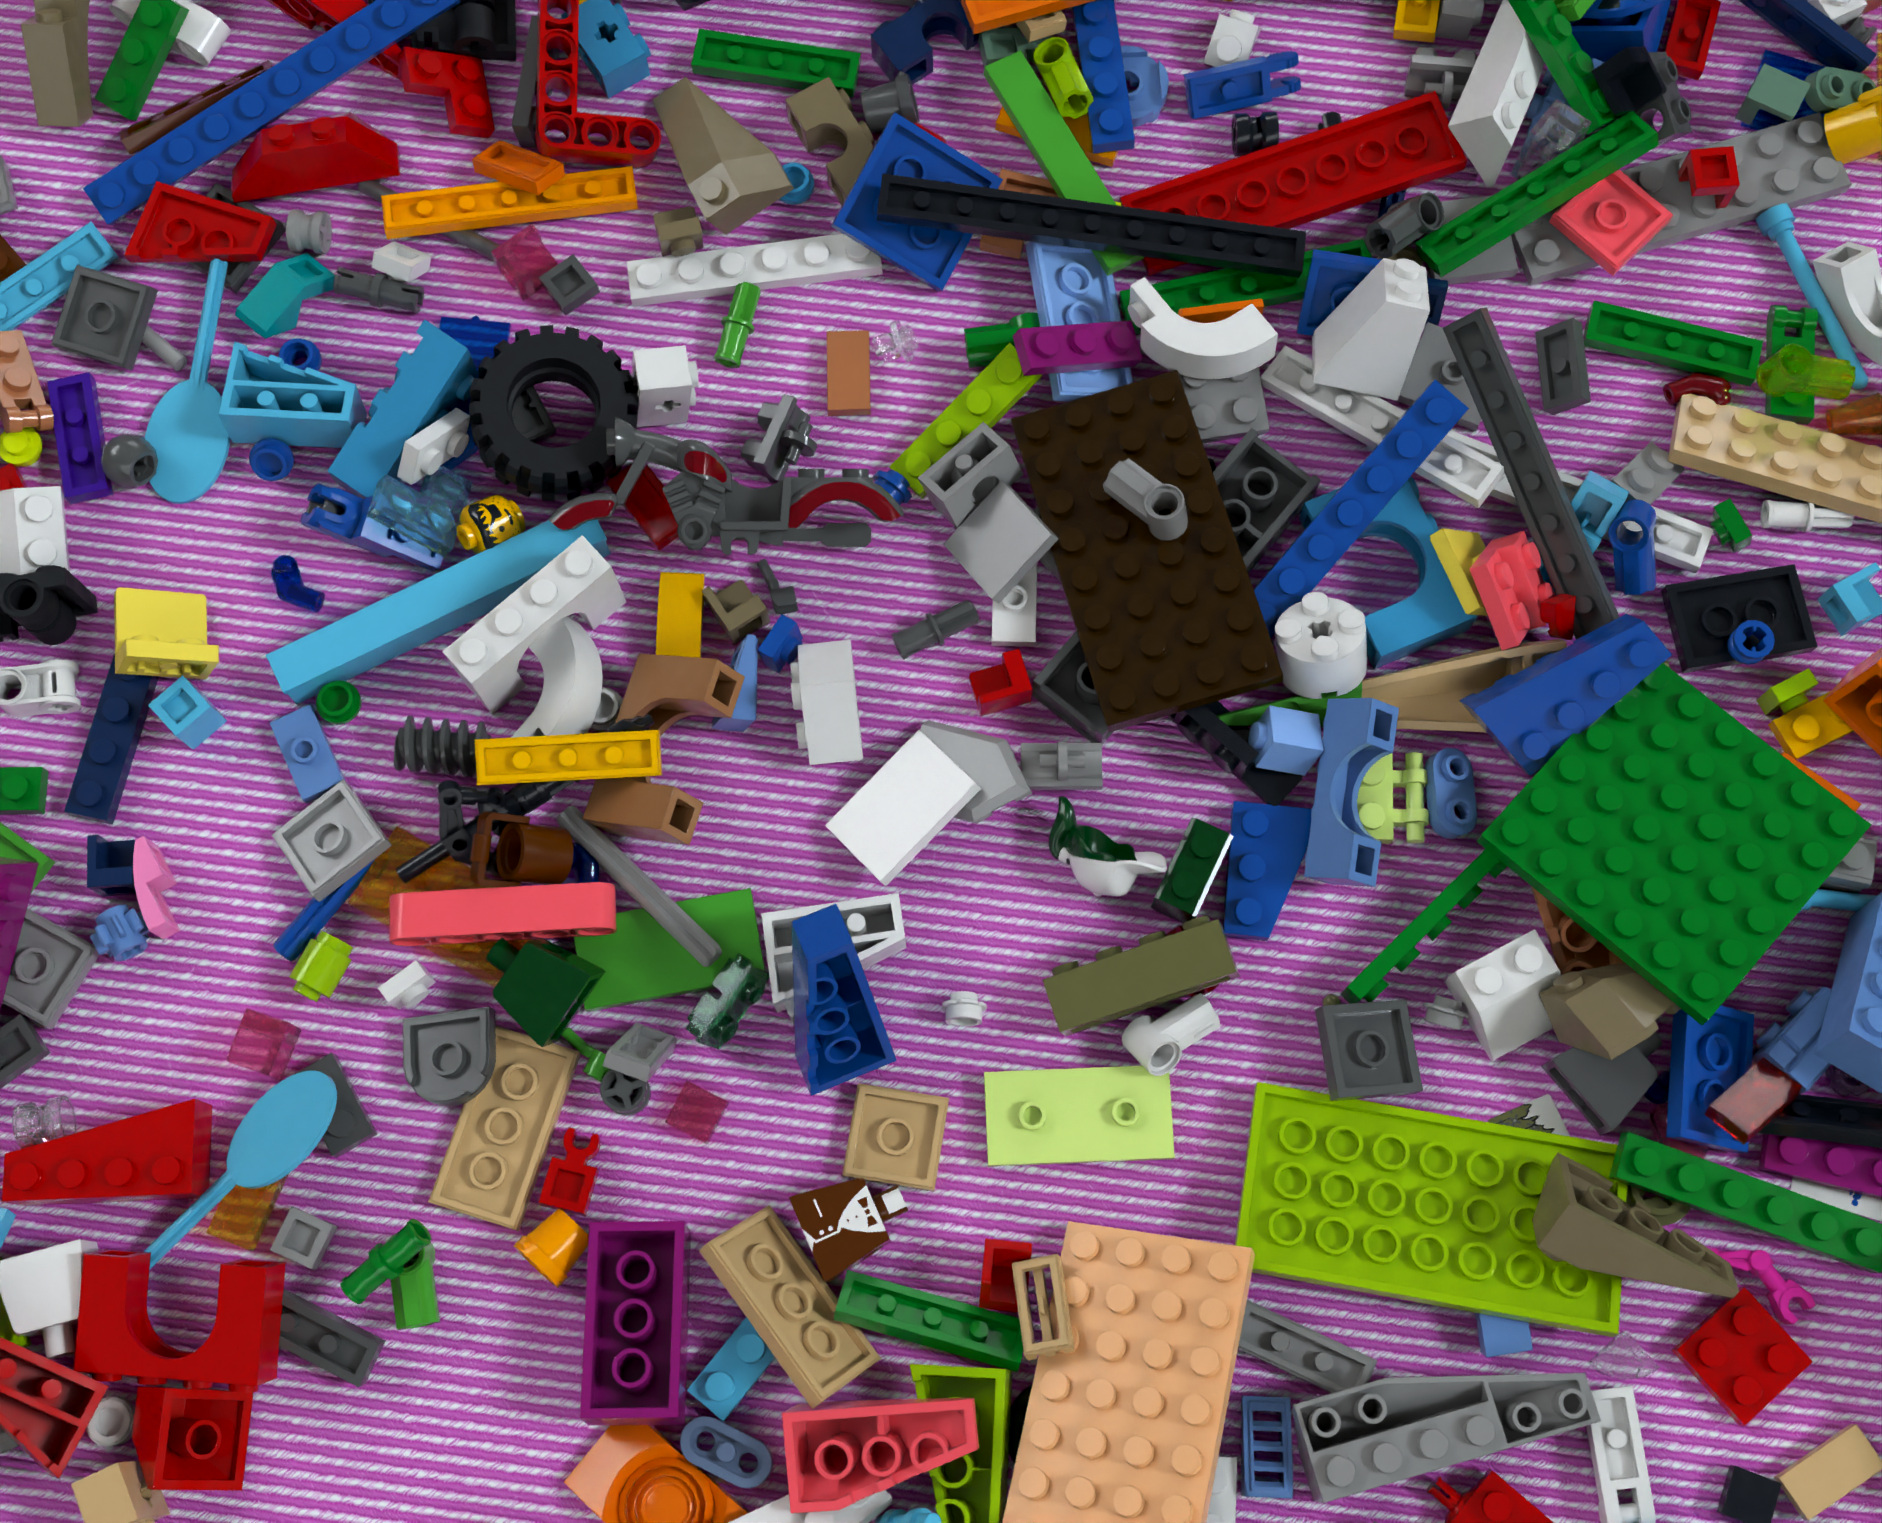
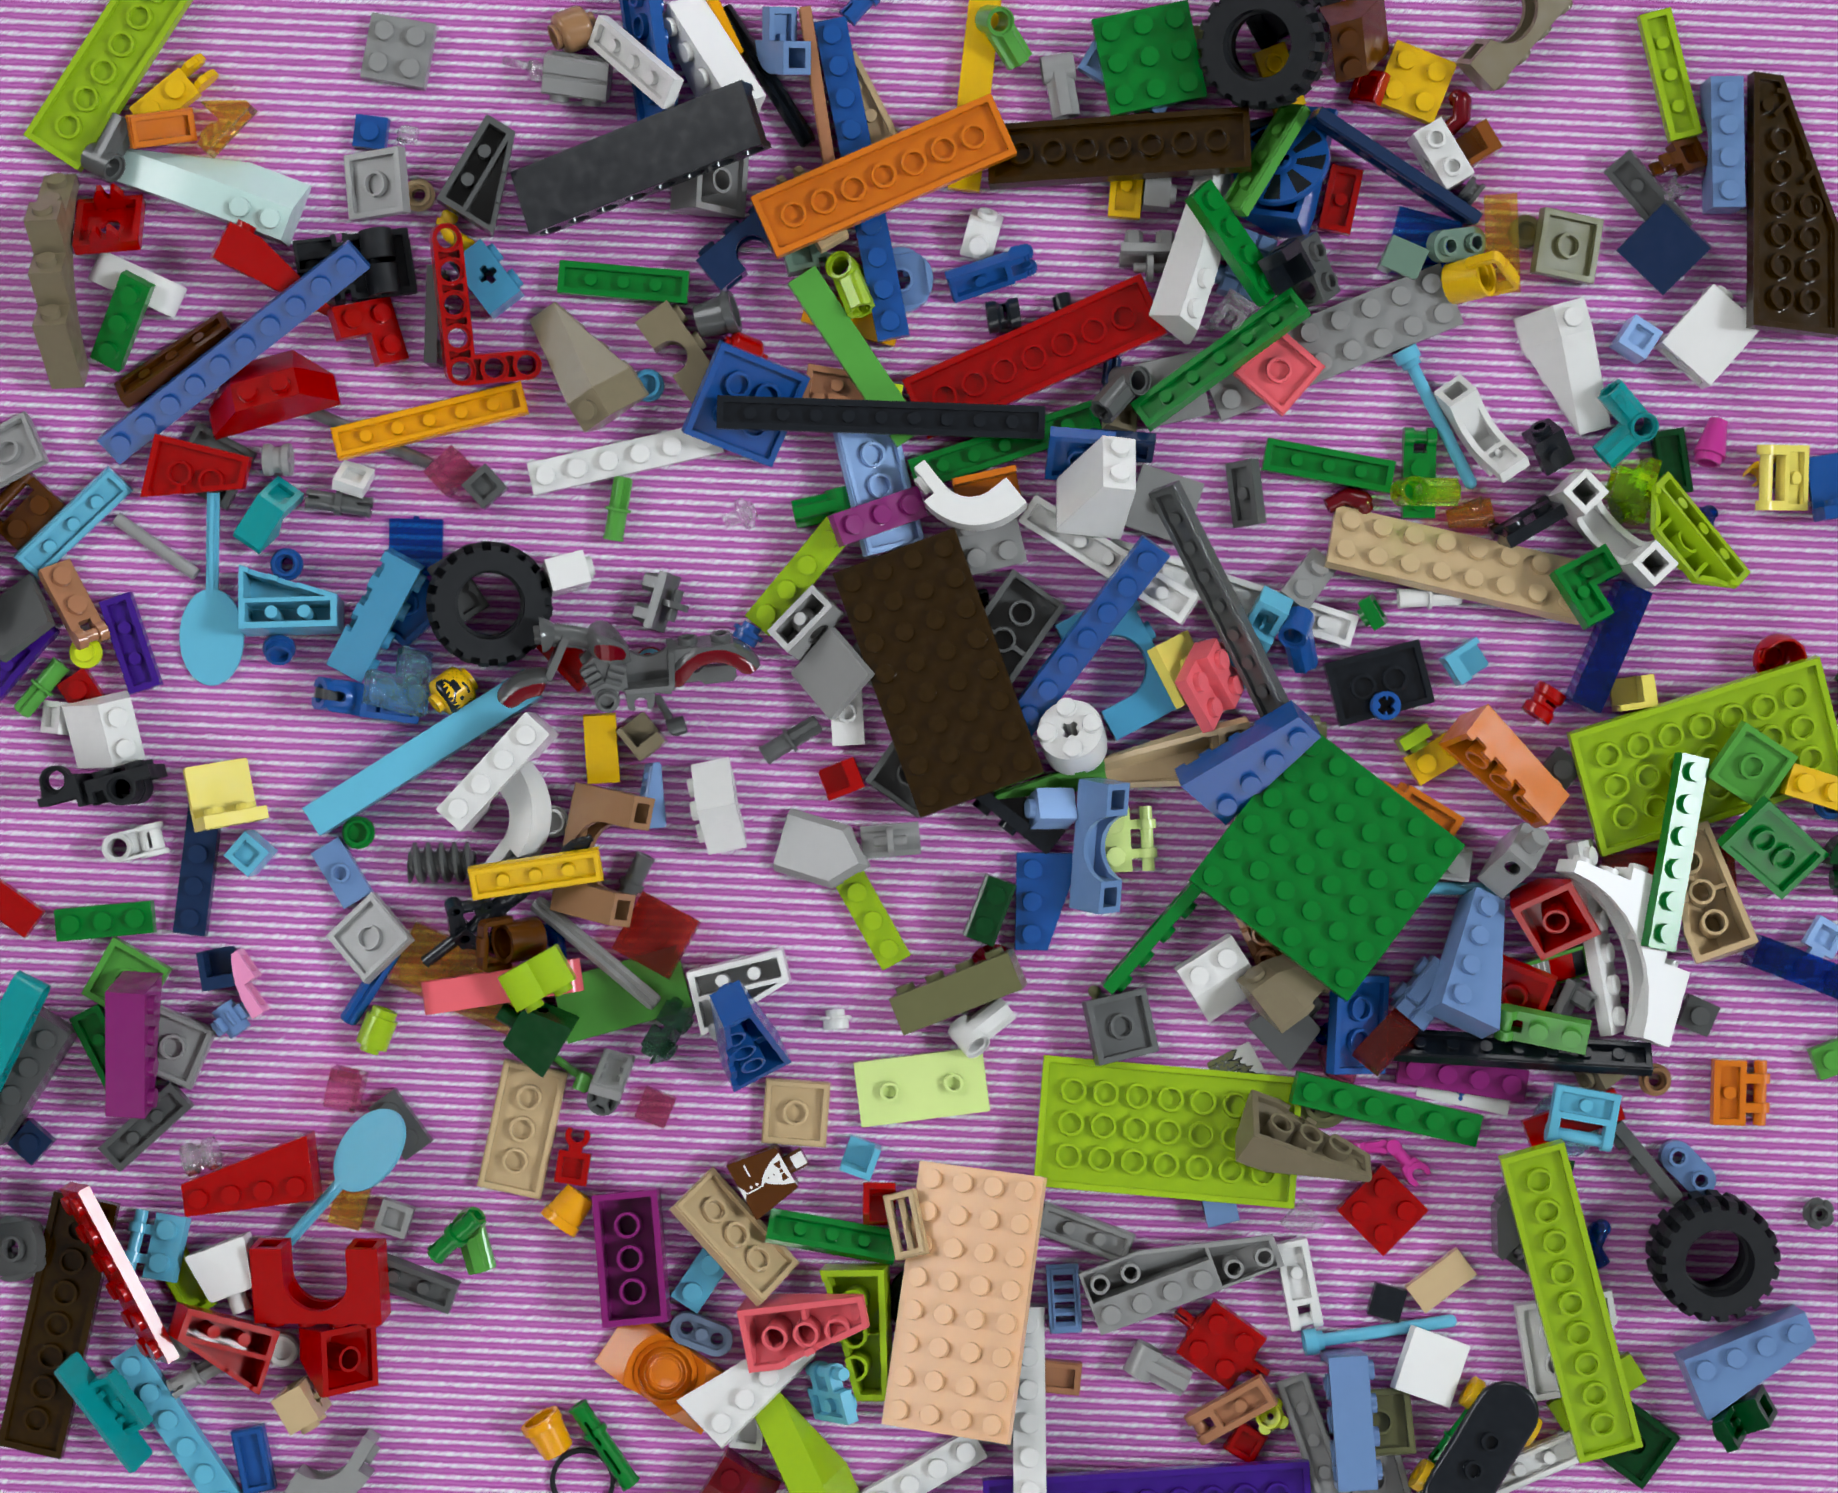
camera: 10 degrees left, 15 degrees up
dark grey tile [51,265,158,371] -> none
dark grey piece [101,434,158,488] -> none
clear blue arm [271,555,325,613] -> none
white plate [378,960,436,1010] -> none
white plate [397,408,470,485] -> none
dark grey tile [403,1007,496,1107] -> none
orange tile [472,140,565,195] -> none
dark tan bracket [653,206,703,257] -> none
blue plate [758,614,803,673] -> none
white tile [825,730,981,886] -> none
nougat tile [827,330,871,416] -> none
hair [1049,796,1167,897] -> none
light grey piece [1103,458,1188,540] -> none
light grey plate [1423,995,1469,1030] -> none
medium blue plate [1424,748,1477,839] -> none
red tile [1540,593,1576,640] -> none
red panel [1678,146,1740,209] -> none
none -> lime brick [498,943,577,1014]
none -> clear red tile [612,891,701,980]
none -> dark grey pin [618,851,655,896]
none -> lime plate [836,871,911,971]
none -> medium azure panel [839,1134,882,1181]

